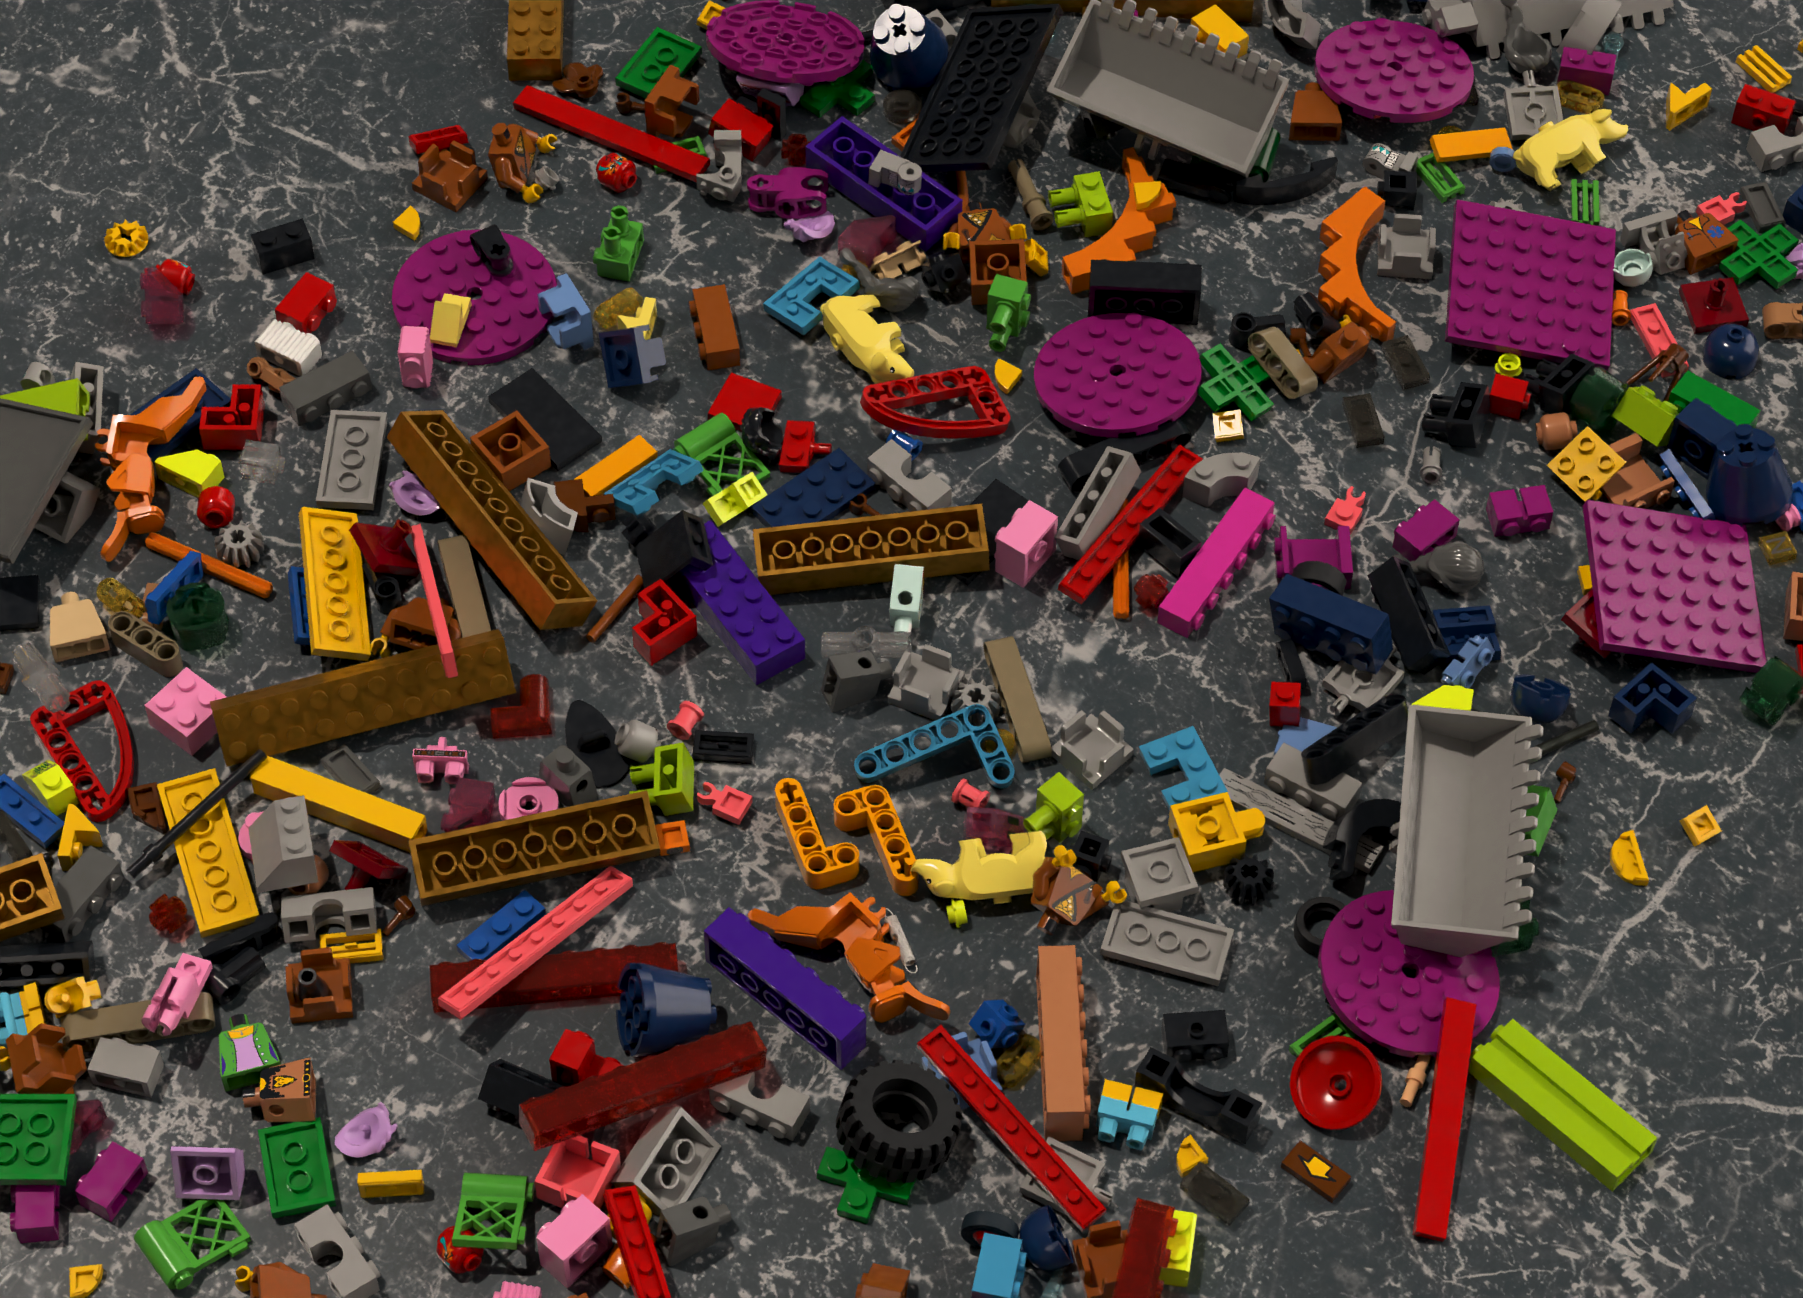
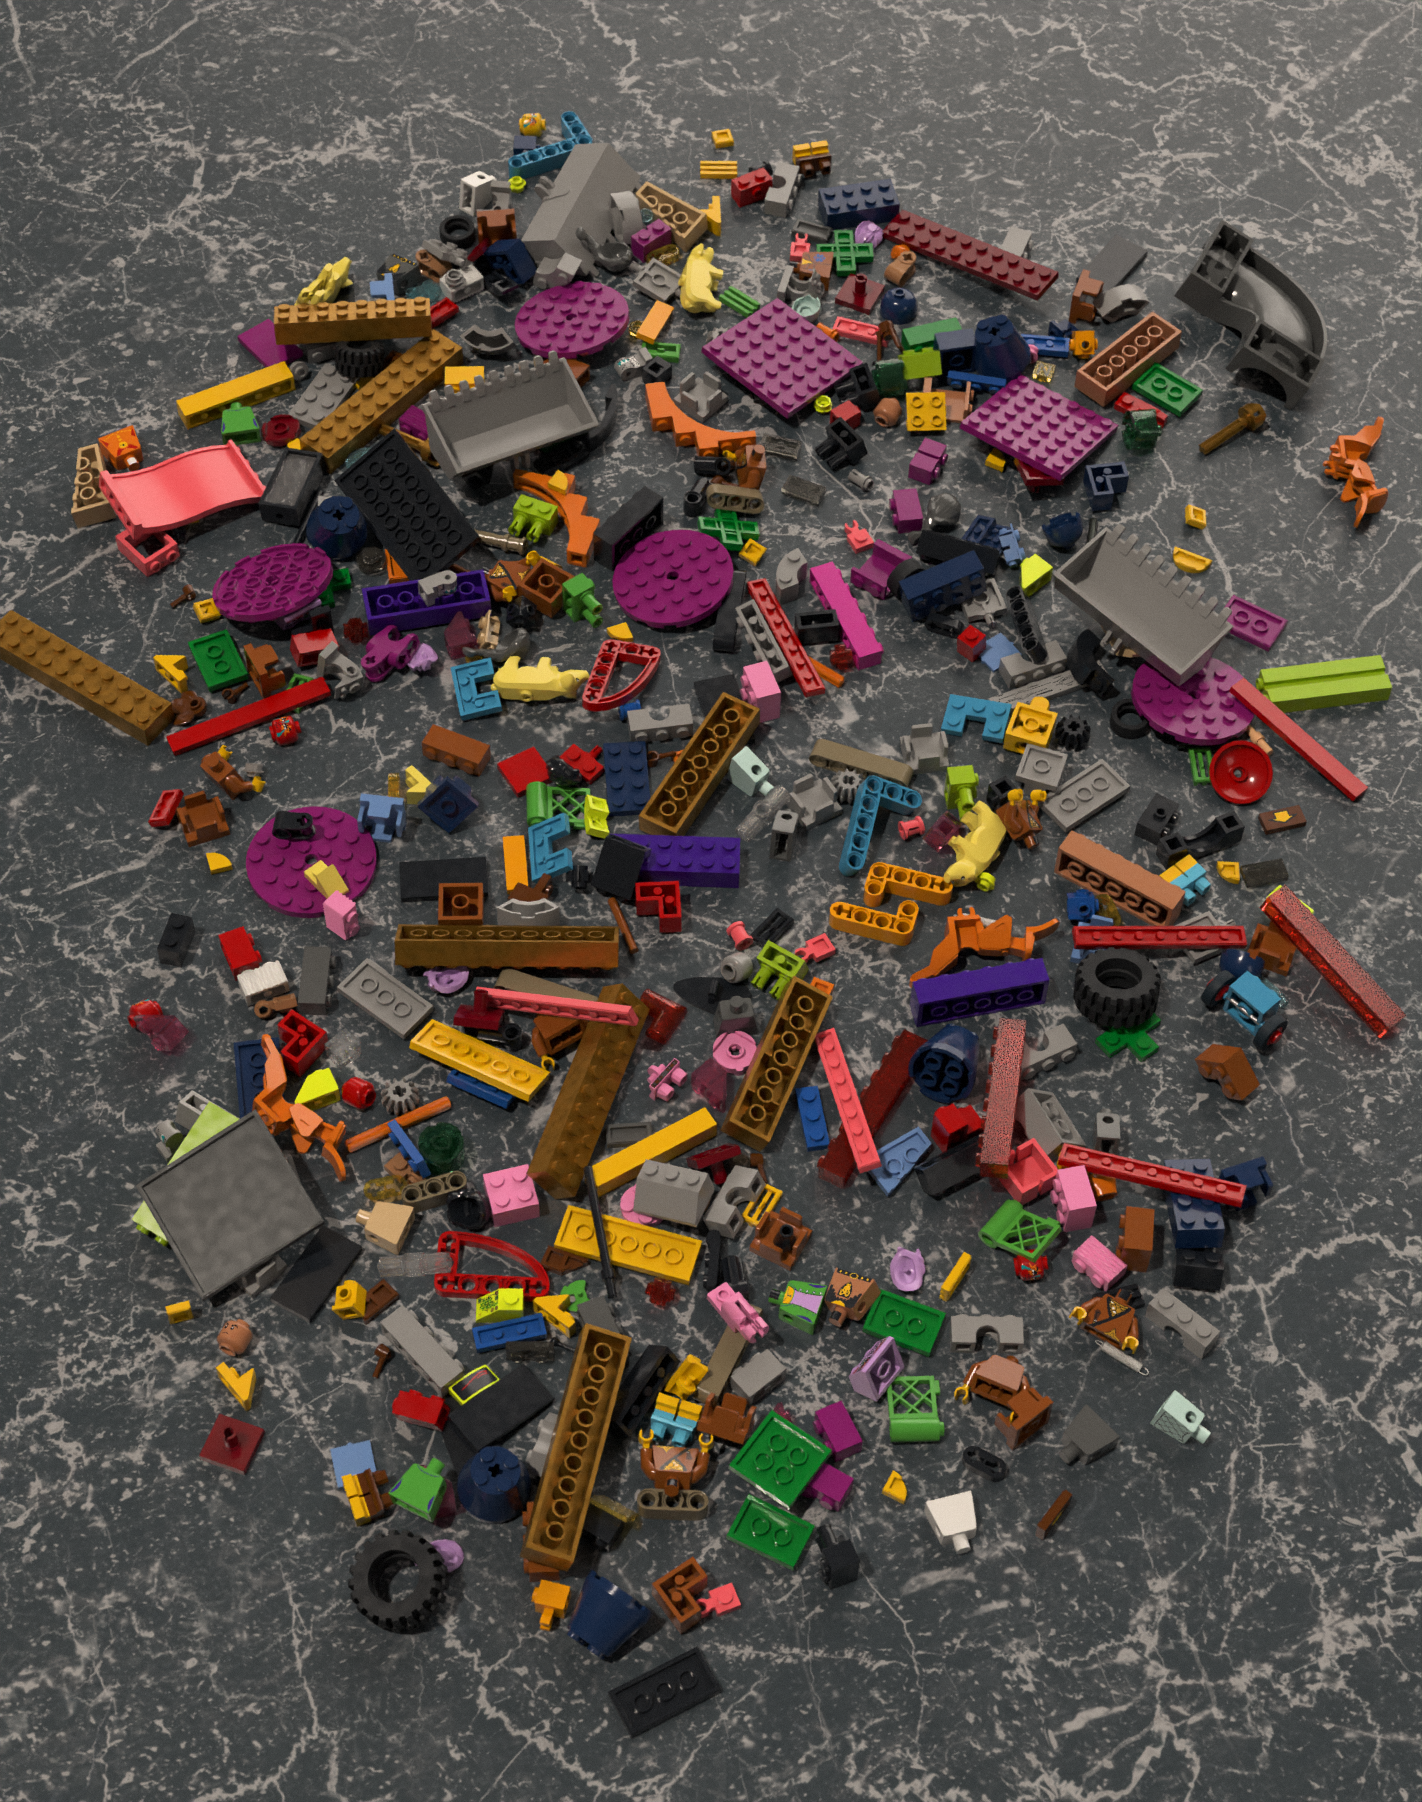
camera: 55 degrees left, 0 degrees up
yellow gear [104,219,149,257] -> none
bright green brick [593,205,644,282] -> none
medium blue tile [1489,147,1516,172] -> none
none -> yellow slope [153,655,188,694]
none -> black hair [446,1188,491,1230]
none -> bright green piece [560,1280,589,1313]
none -> tan wedge [636,181,708,253]
none -> medium blue wing [868,1126,932,1197]
none -> magenta tile [1224,595,1288,652]

